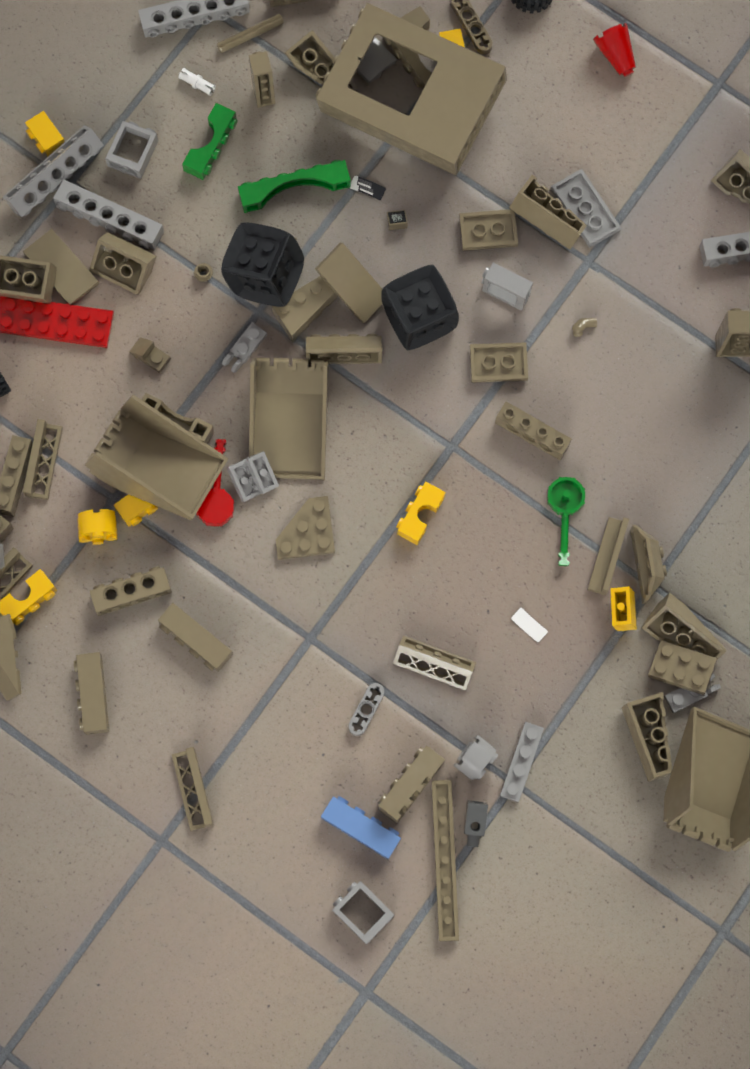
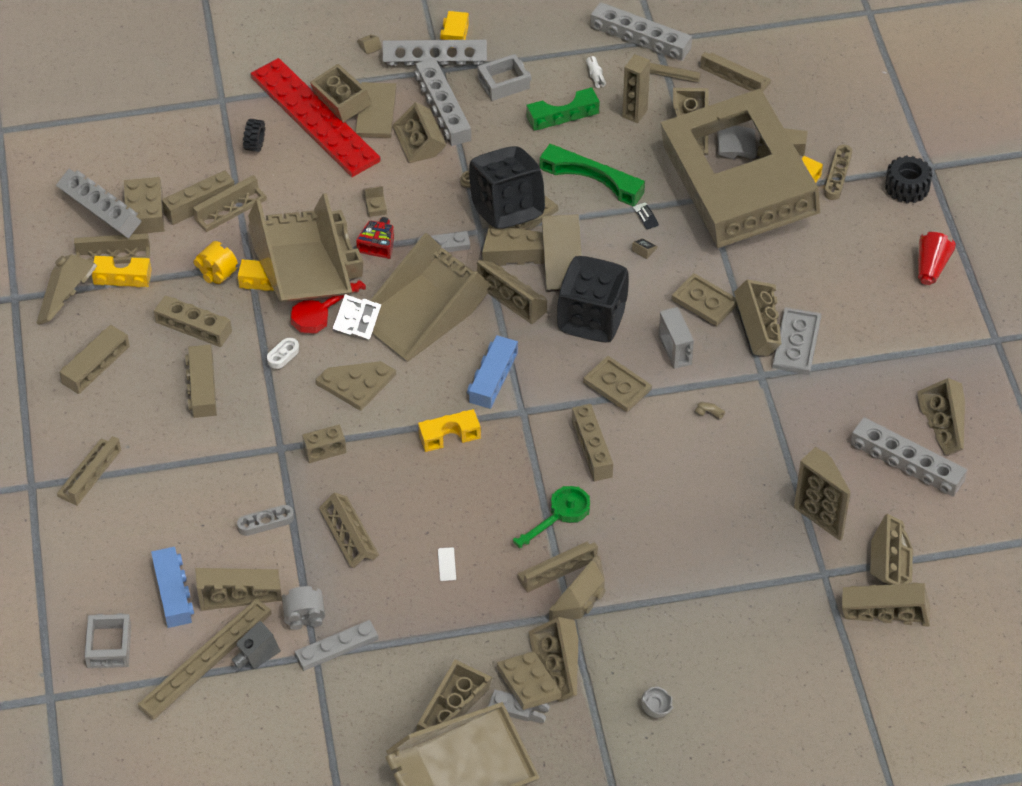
camera: 45 degrees right, 25 degrees down
yellow brick [610,586,637,631] -> none
none -> white plate [267,338,299,369]
none -> dark tan brick [302,424,346,463]
none -> torso [356,217,394,259]
none -> medium blue brick [467,335,518,409]

